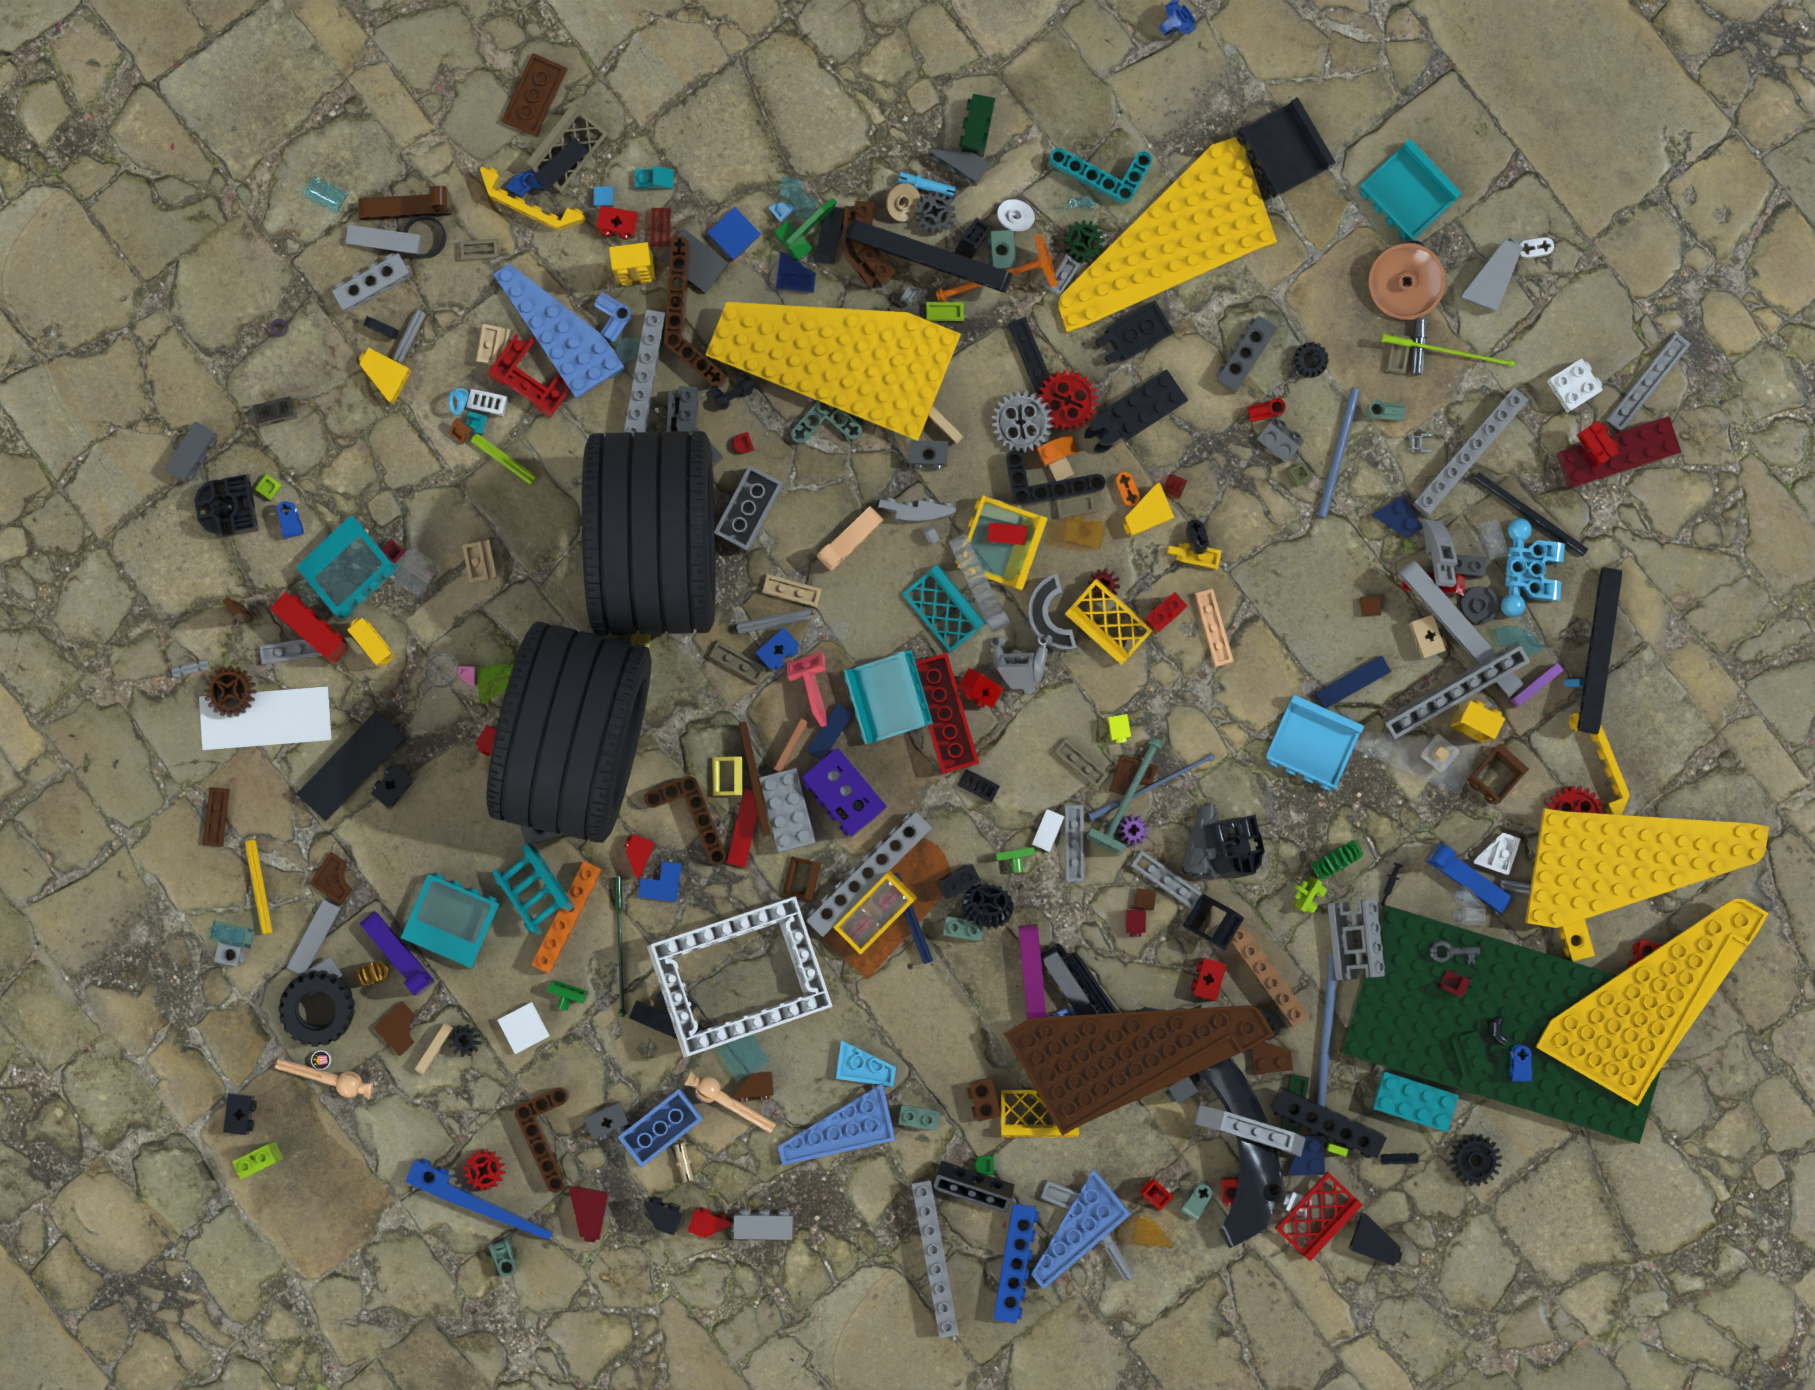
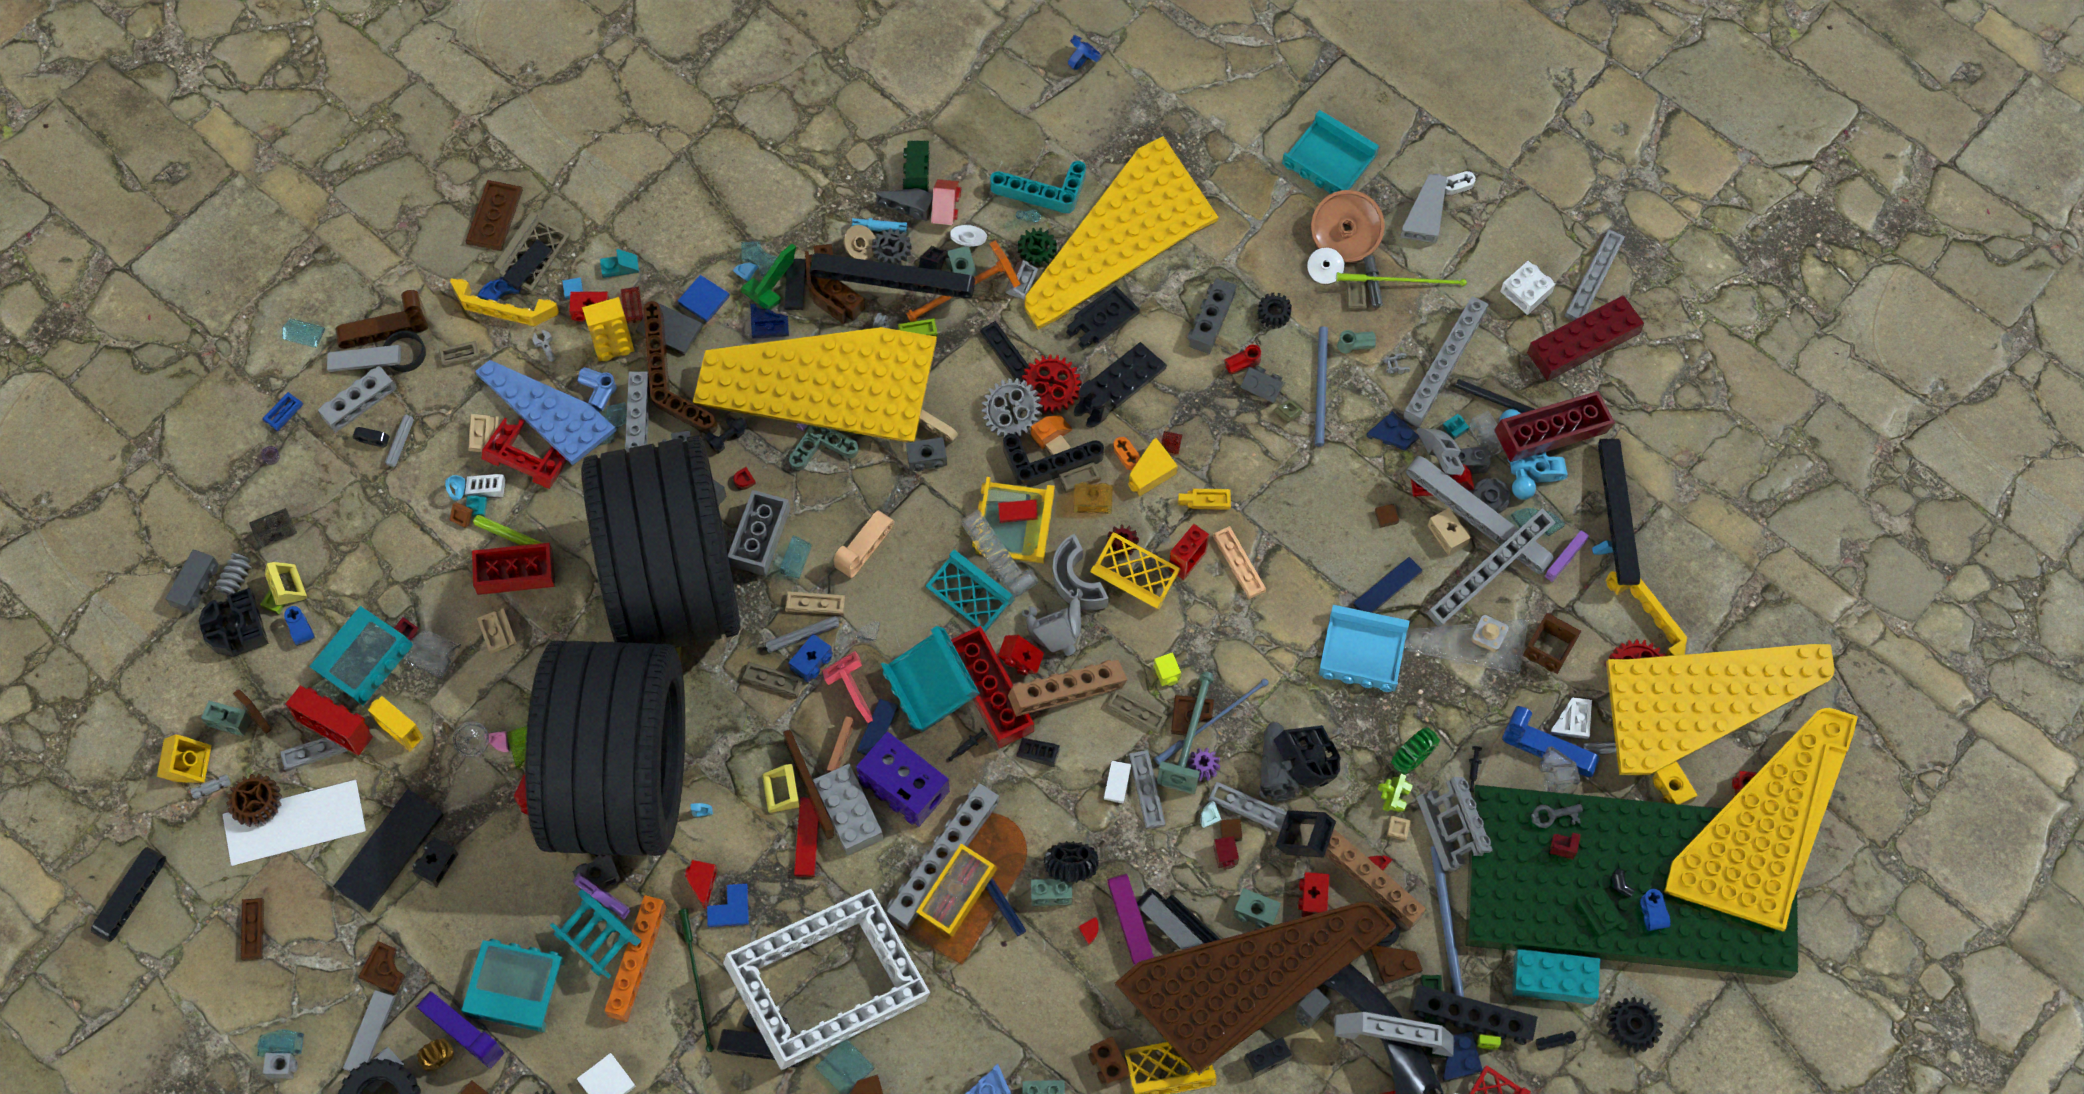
camera: 10 degrees left, 20 degrees down
yellow axle [245,840,272,935] -> none
yellow slope [359,347,411,405] -> none
green tile [547,979,589,1011] -> none
reddish brown beam [644,776,727,865] -> none
reddish brown tile [782,856,821,901] -> none
medium azure wing [836,1040,896,1087] -> none
light grey slope [878,497,956,523] -> none
light grey tile [924,525,940,545] -> none
black brick [935,863,981,899] -> none
bright green tile [995,847,1035,873] -> none
black beam [1186,520,1209,554] -> none
black panel [1236,97,1336,198] -> none
yellow brick [1448,700,1506,743] -> none
red brick [1576,421,1620,467] -> none
none -> black beam [91,847,166,942]
none -> yellow slope [157,734,212,783]
none -> sand green brick [201,701,252,737]
none -> light grey piece [214,553,252,595]
none -> blue tile [262,392,303,431]
none -> light yellow tile [265,562,307,606]
none -> red brick [472,542,555,595]
none -> light grey bar [532,330,556,362]
none -> medium lavender piece [573,872,630,919]
none -> medium azure tile [690,803,713,817]
none -> clear light blue slope [780,535,812,579]
none -> brick [931,179,962,225]
none -> black piece [948,728,988,761]
none -> medium nougat brick [1008,660,1127,716]
none -> red tile [1078,917,1099,945]
none -> light aqua tile [1200,801,1221,828]
none -> sand green brick [1233,888,1281,929]
none -> black brick [1244,1037,1292,1079]
none -> white dish [1307,248,1344,284]
none -> red tile [1368,855,1392,871]
none -> tan tile [1387,816,1411,841]
none -> teal tile [1442,414,1470,440]
none -> dark red brick [1494,391,1615,462]

